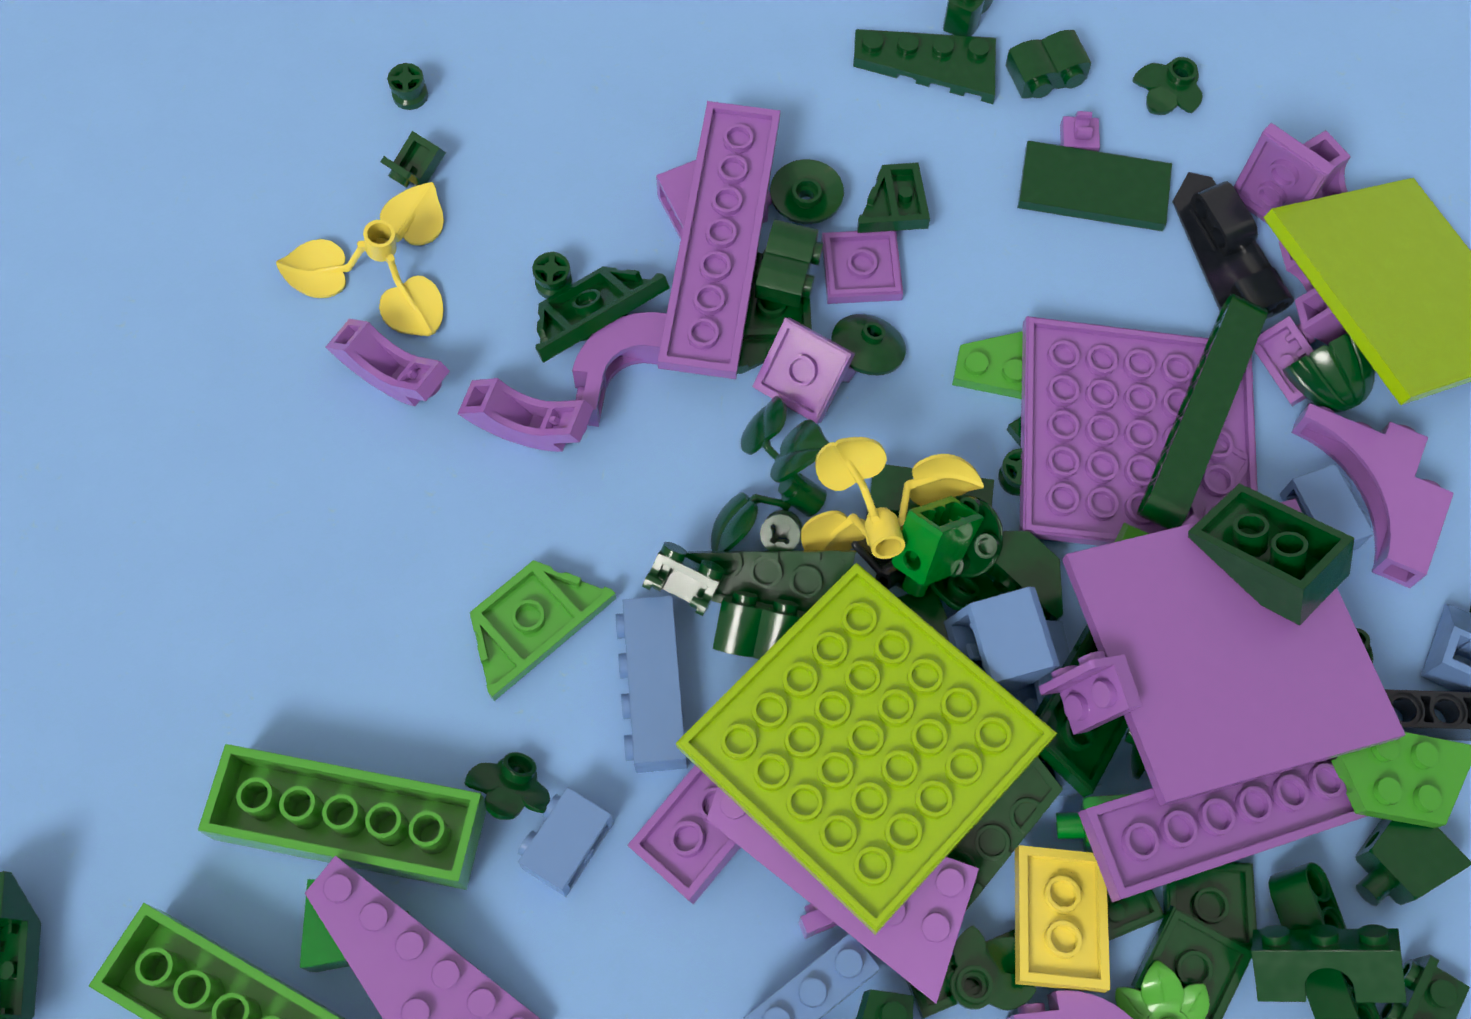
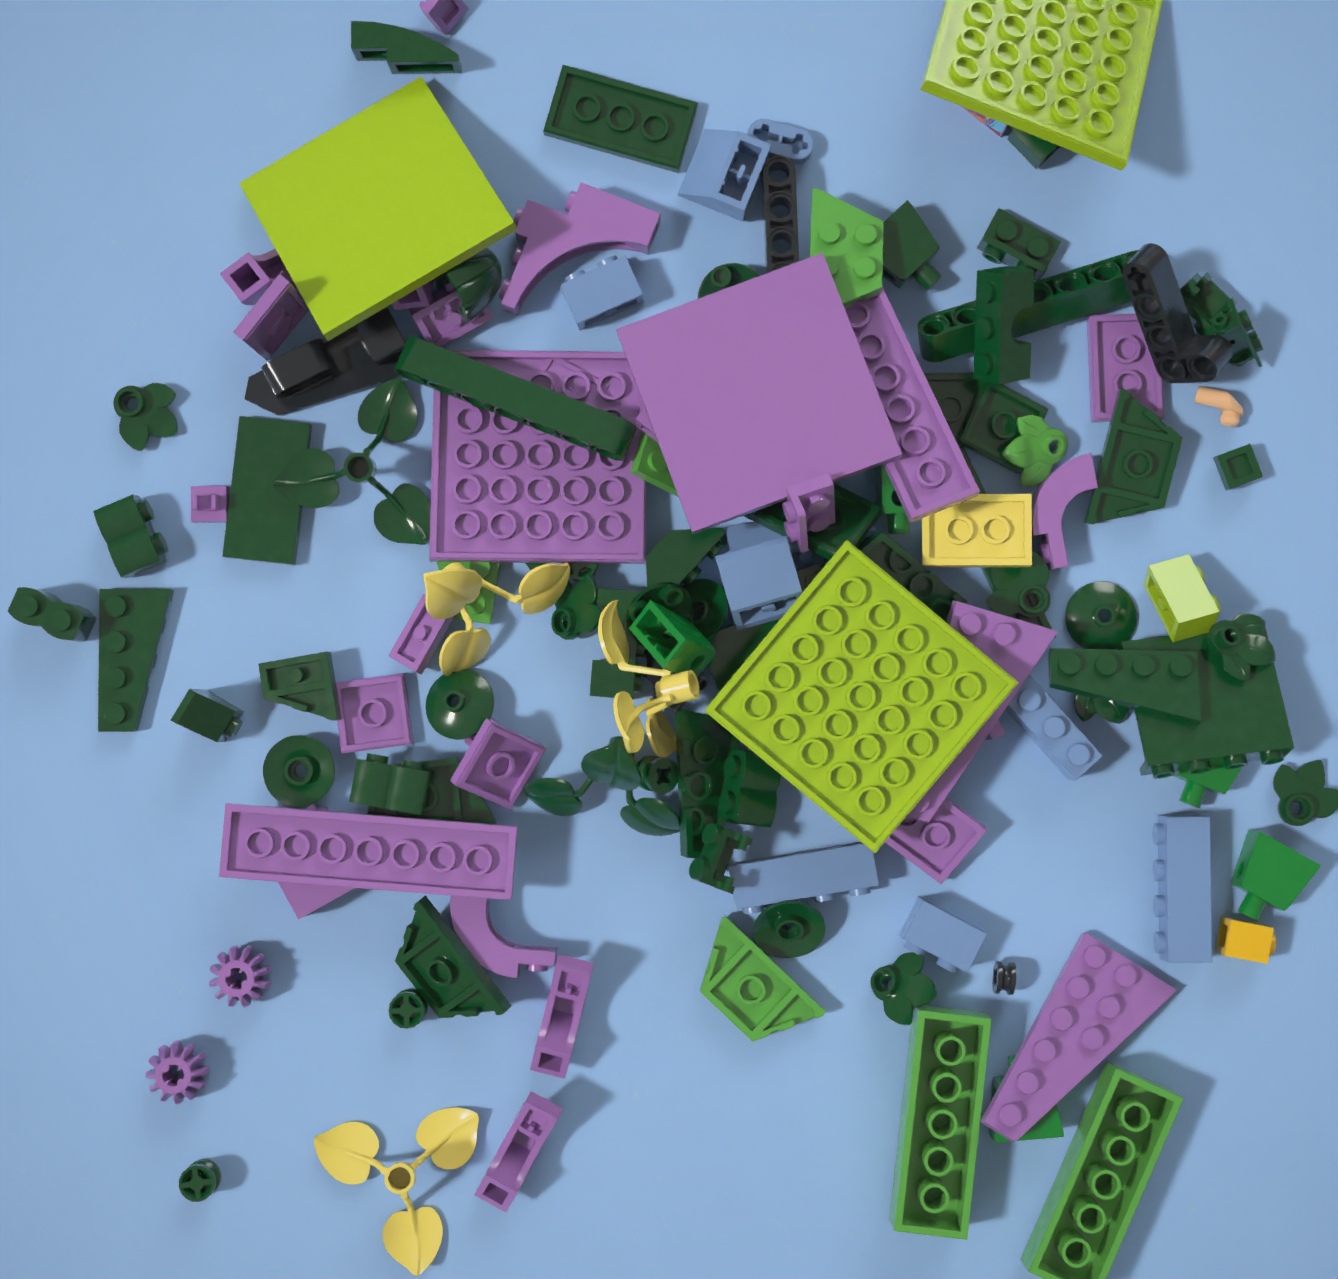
camera: 90 degrees left, 20 degrees up
dark green bracket [380,131,446,188] -> none
dark green slope [1188,483,1355,626] -> none
none -> medium lavender gear [145,1040,210,1104]
none -> dark green slope [171,689,244,742]
none -> medium lavender gear [209,945,271,1007]
none -> dark green plant [272,378,431,545]
none -> medium lavender plate [388,594,455,675]
none -> light yellow plant [423,562,570,676]
none -> dark green plate [551,575,602,640]
none -> dark green dish [753,901,825,958]
none -> black bush [992,961,1016,995]

